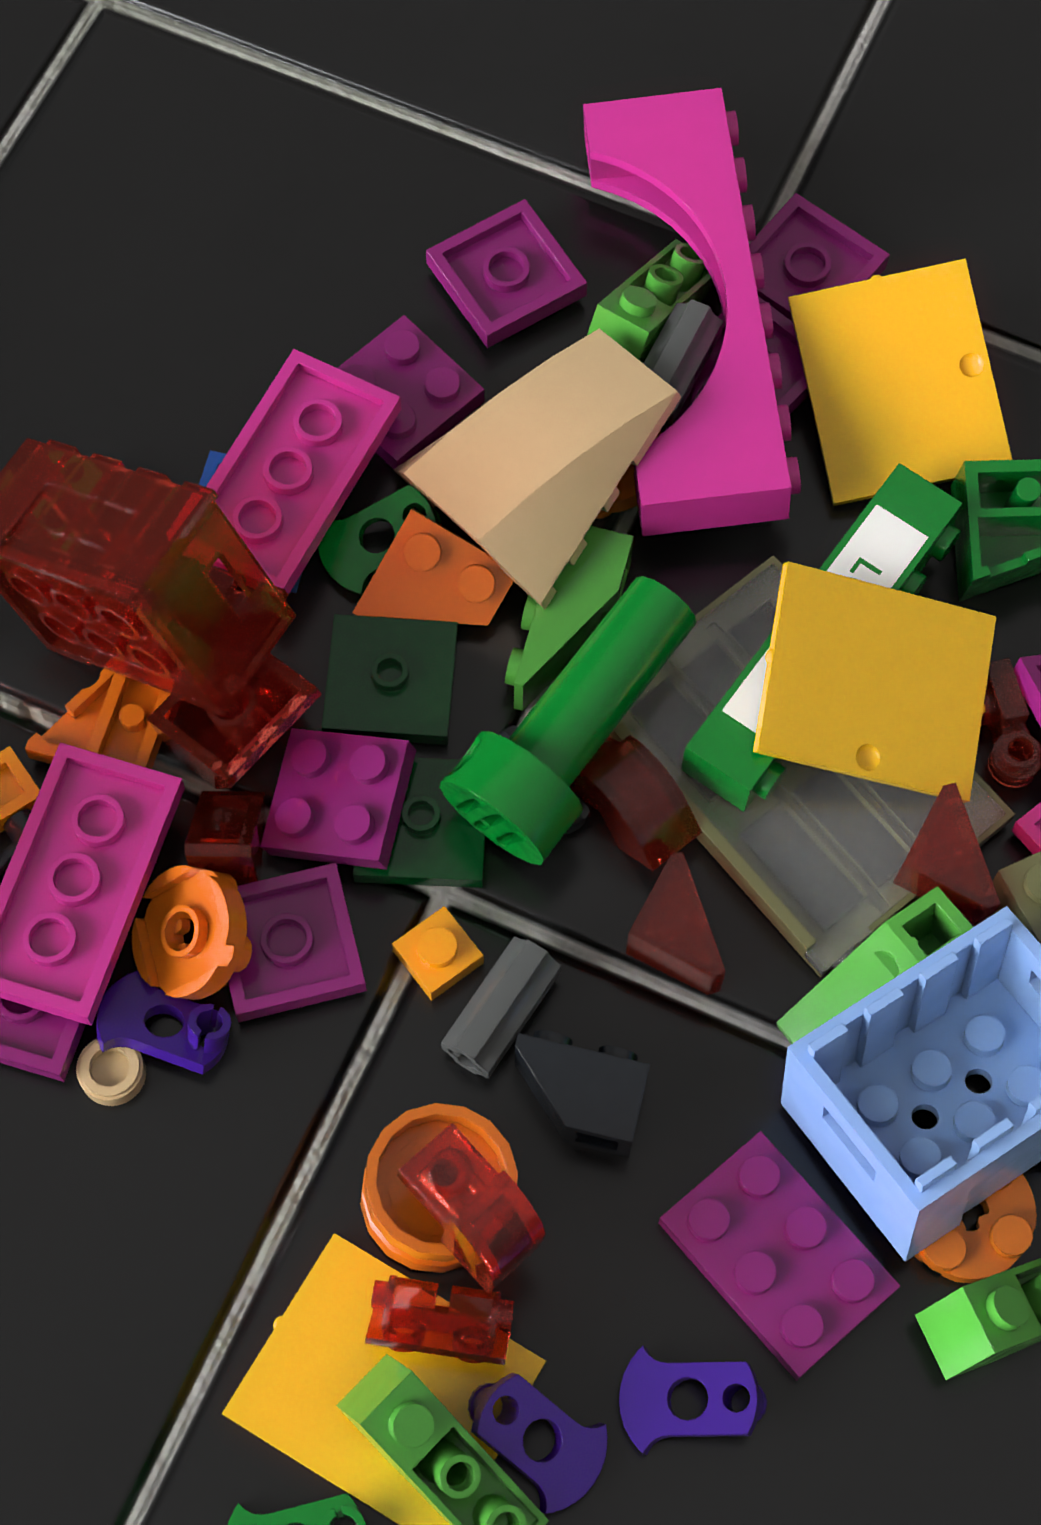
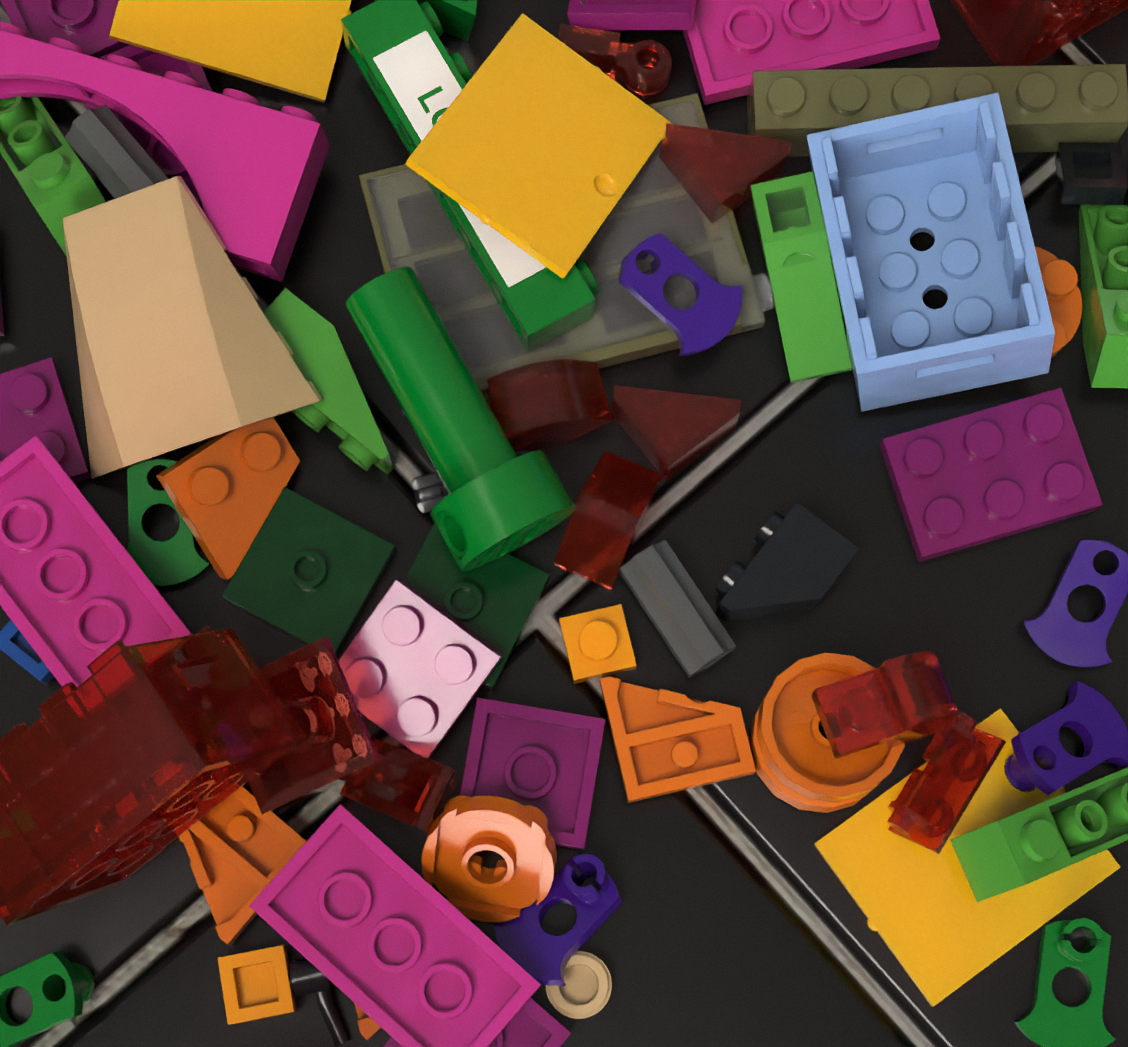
camera: 65 degrees left, 10 degrees up
none -> clear red slope [554,450,663,590]
none -> orange wing [599,676,756,803]
none -> dark purple piece [618,233,742,356]

